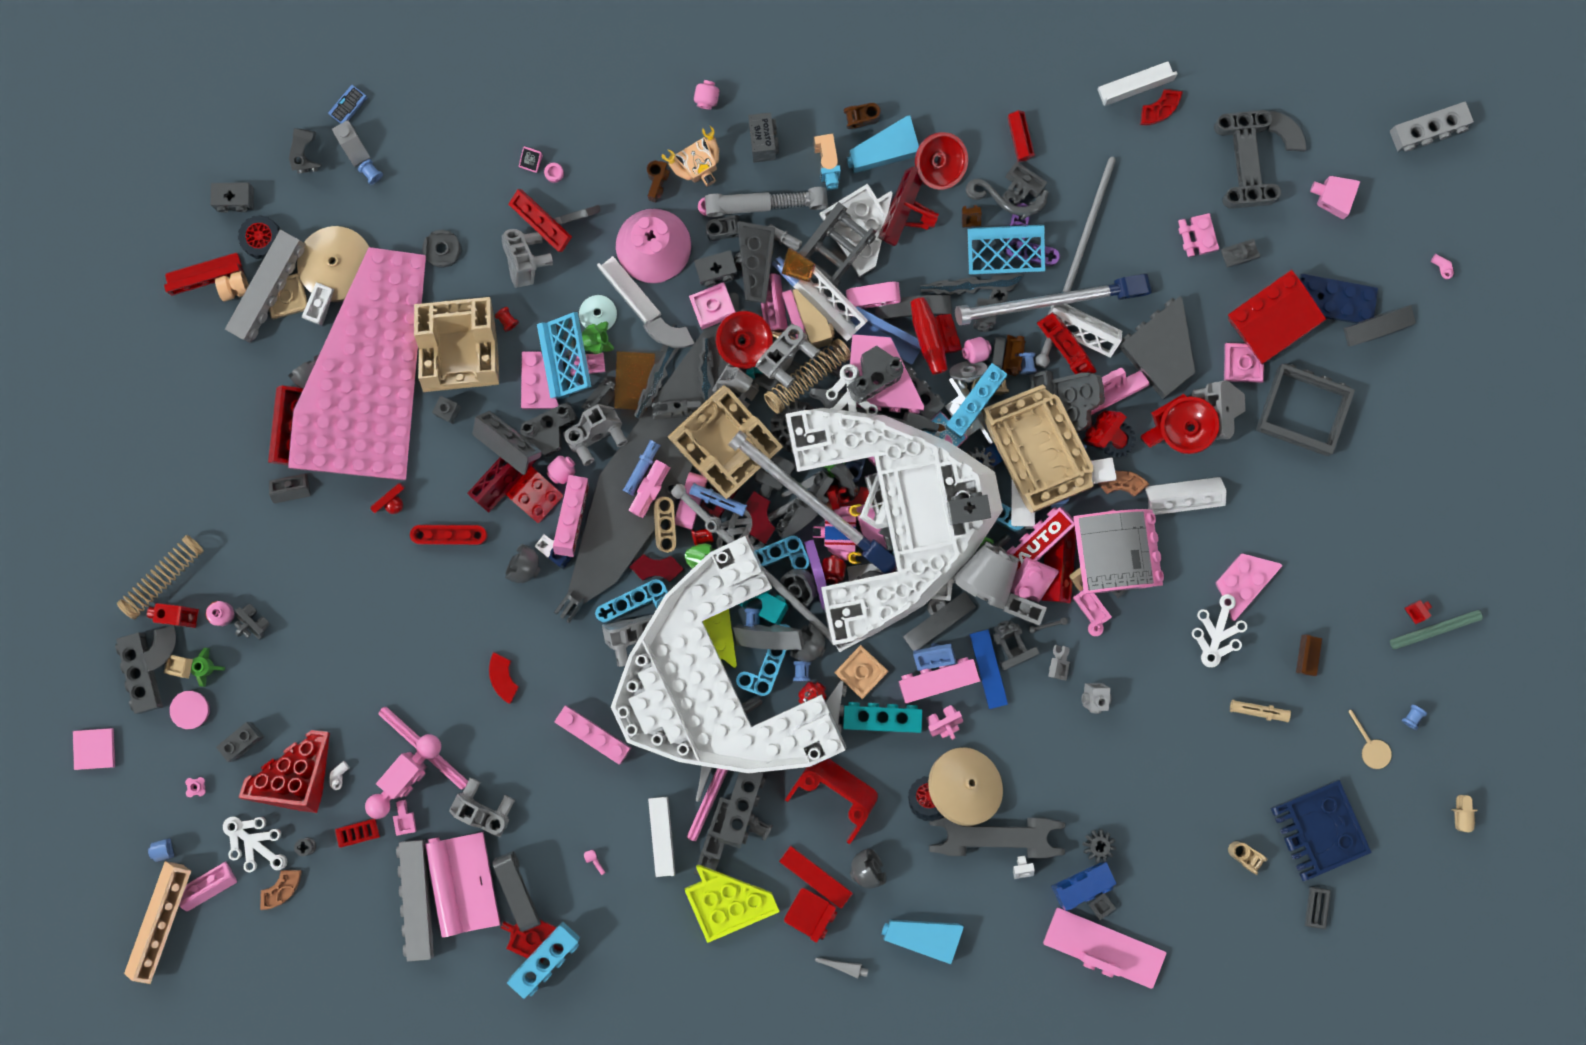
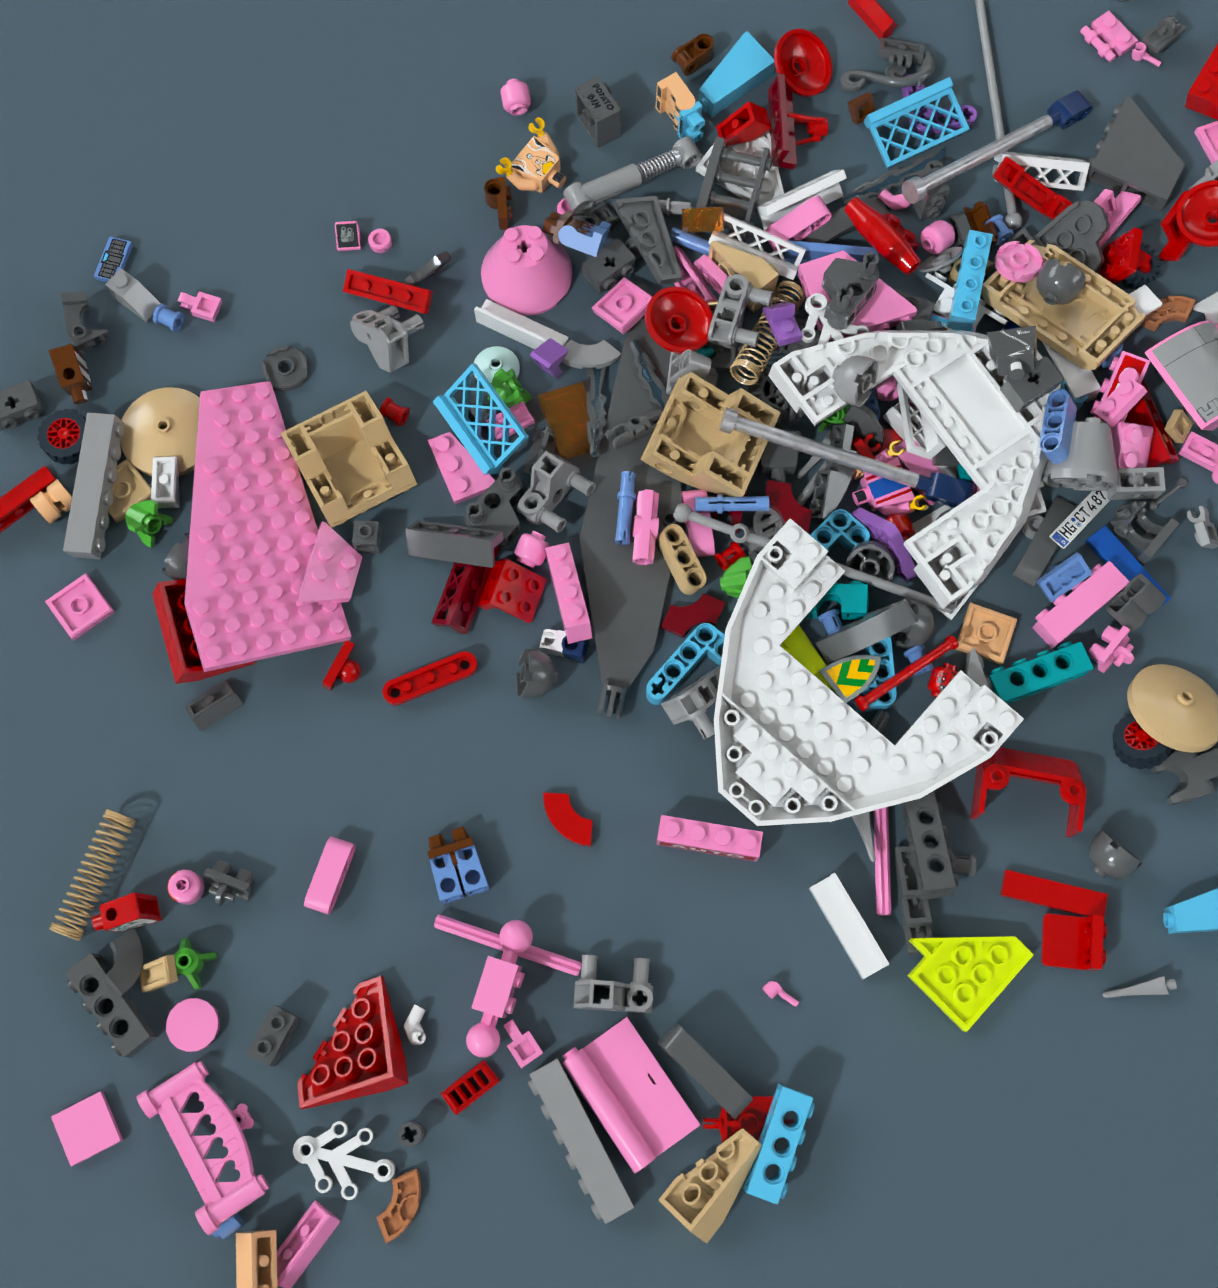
camera: 25 degrees left, 10 degrees down
none -> bright pink tile [45,573,115,640]
none -> reddish brown torso [49,343,93,405]
none -> bright green brick [125,499,174,548]
none -> bright pink piece [136,1061,270,1235]
none -> bright pink plate [178,291,223,322]
none -> bright pink wing [296,521,362,606]
none -> bright pink beam [304,836,356,915]
none -> medium blue hips [427,827,490,905]
none -> medium lavender slope [530,338,568,379]
none -> hips [542,210,611,257]
none -> tan wedge [658,1128,762,1244]
none -> red slope [716,101,772,147]
none -> white panel [756,169,846,231]
none -> medium lavender slope [763,302,802,346]
none -> sticker [819,655,881,704]
none -> light grey cylinder [832,355,879,407]
none -> red bar [855,635,959,711]
none -> bright pink arm [878,189,911,210]
none -> dark grey torso [987,325,1037,380]
none -> bright pink tile [994,241,1043,282]
none -> dark grey cylinder [1036,259,1086,305]
none -> medium blue beam [1039,389,1077,464]
none -> white sticker [1049,491,1110,549]
none -> bright pink hinge [1093,368,1147,428]
none -> dark grey brick [1105,574,1166,633]
none -> bright pink hand [1132,42,1162,67]

